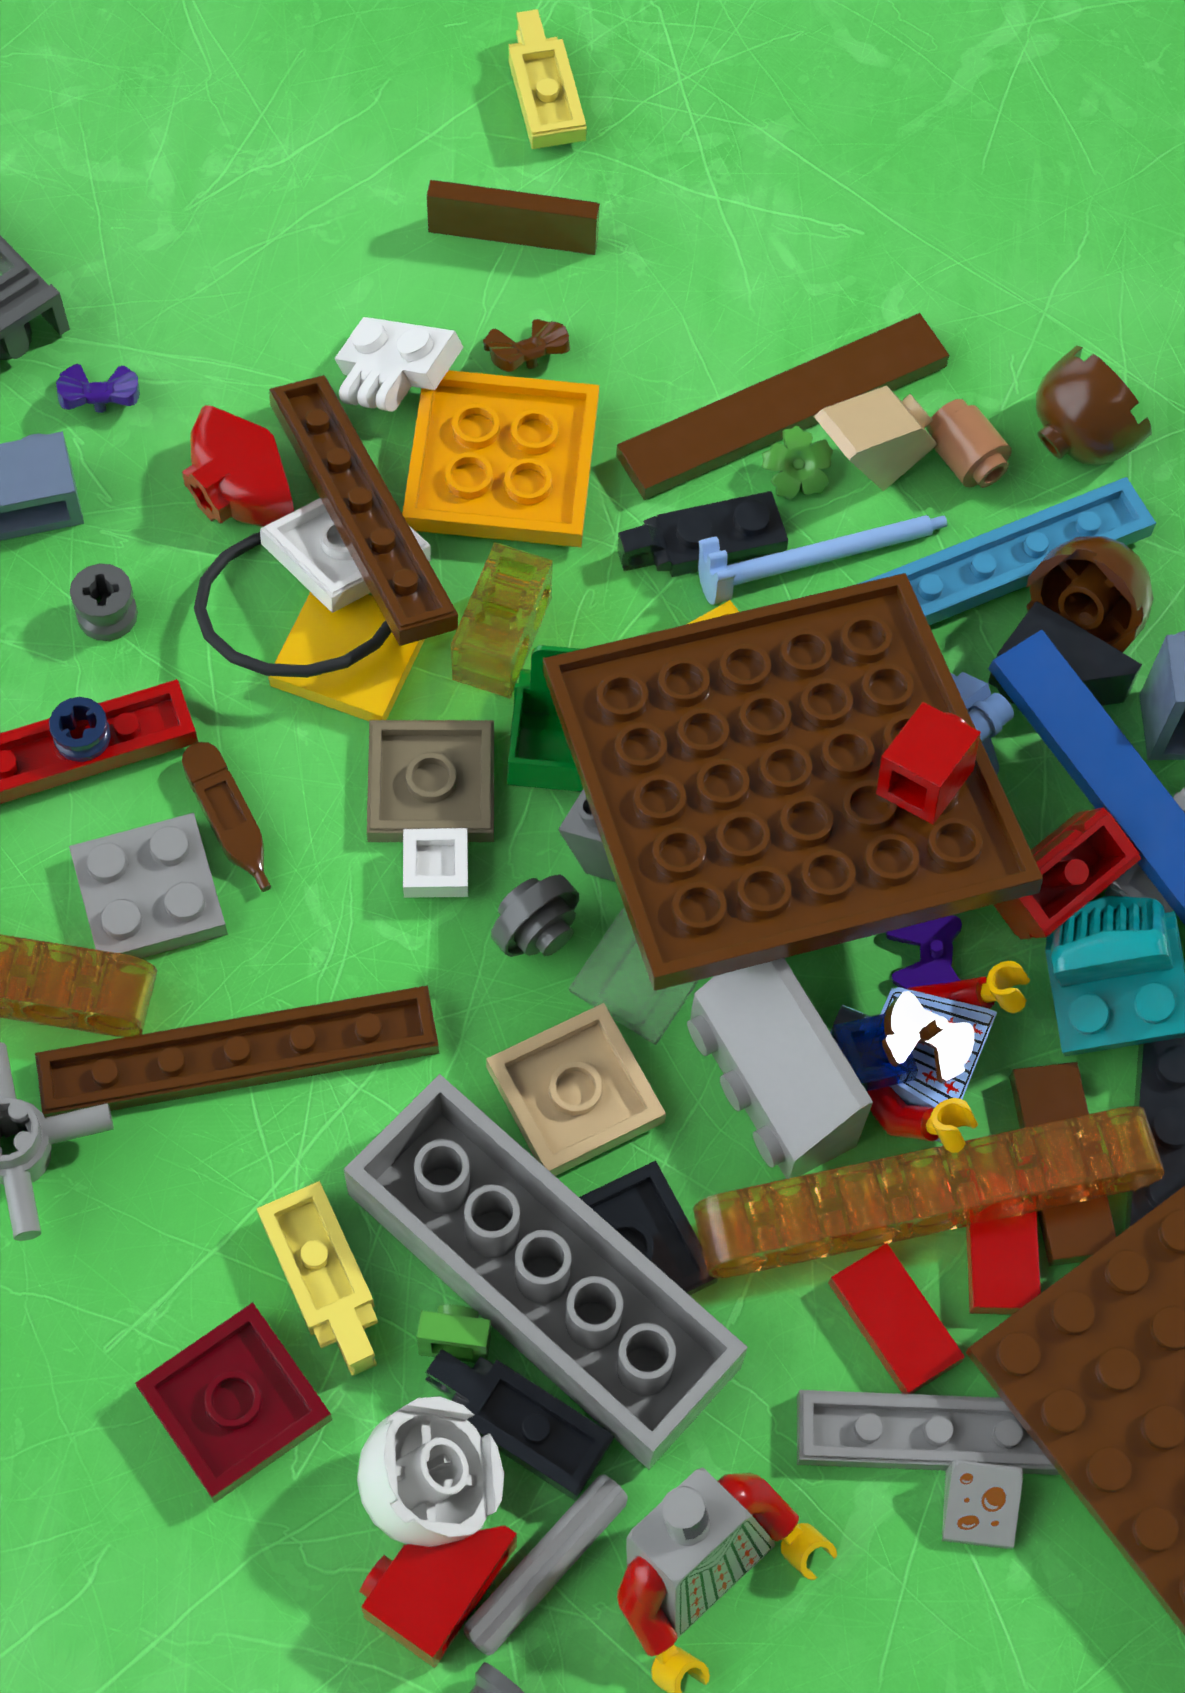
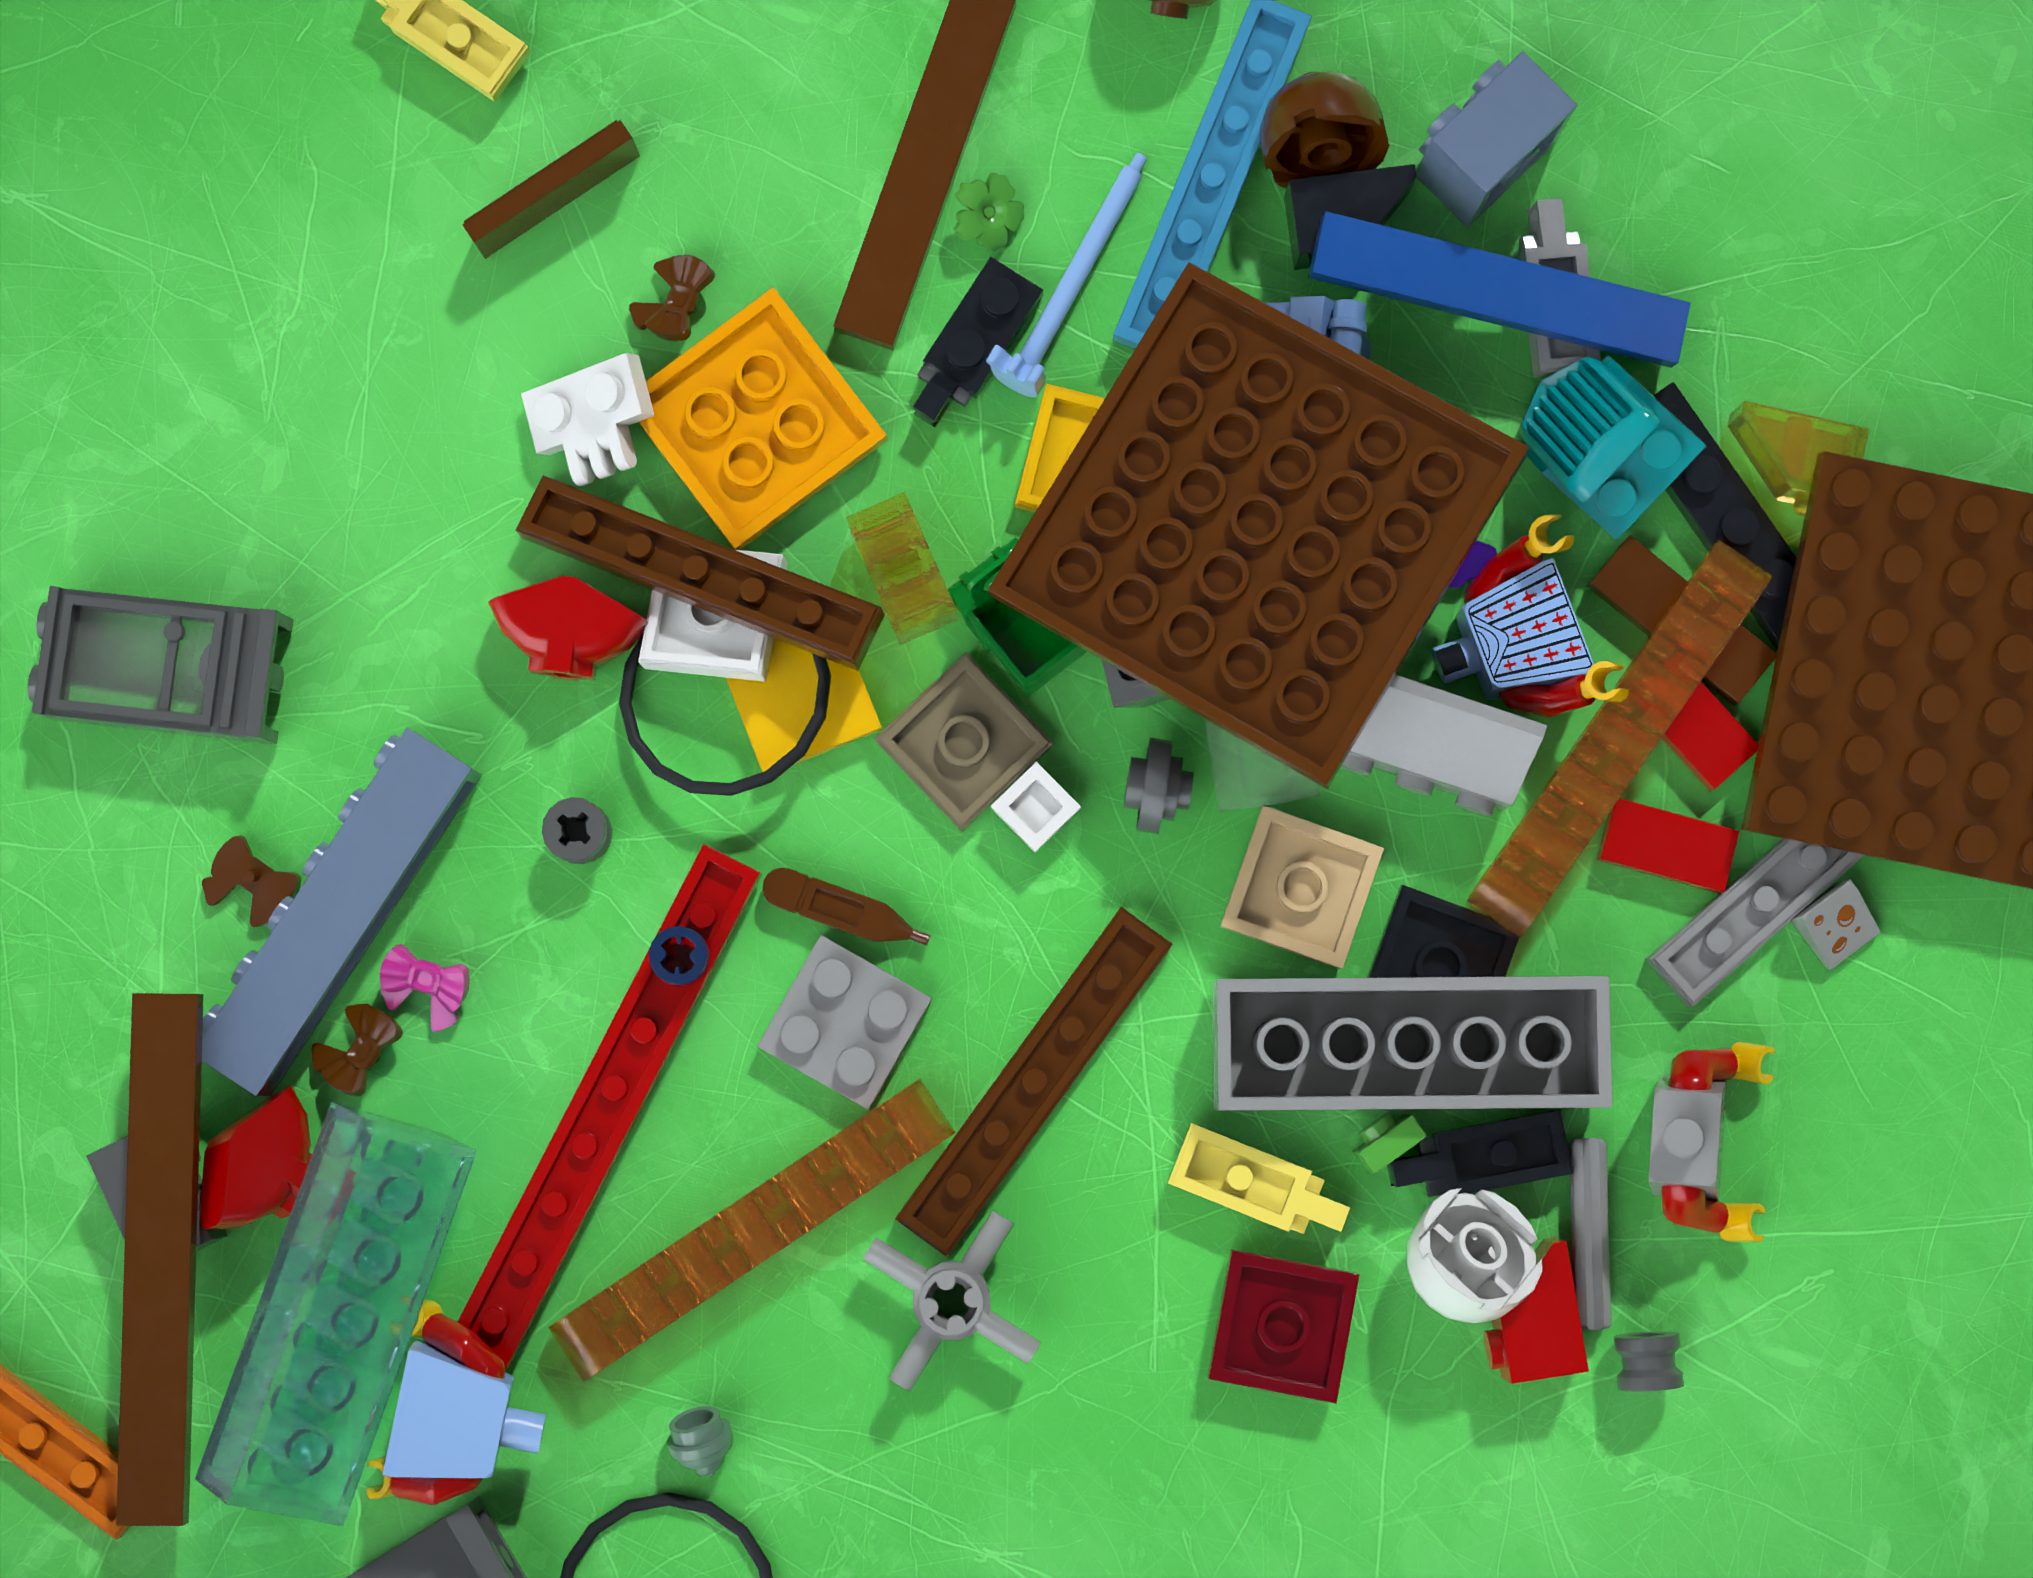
camera: 40 degrees left, 20 degrees up
dark purple piece [56,364,140,413] -> none
tan slope [814,385,938,491] -> none
clear blue tile [831,1014,918,1091] -> none
red brick [876,702,981,825] -> none
piece [882,991,975,1084] -> none
nougat brick [926,399,1012,487] -> none
red brick [994,807,1141,939] -> none

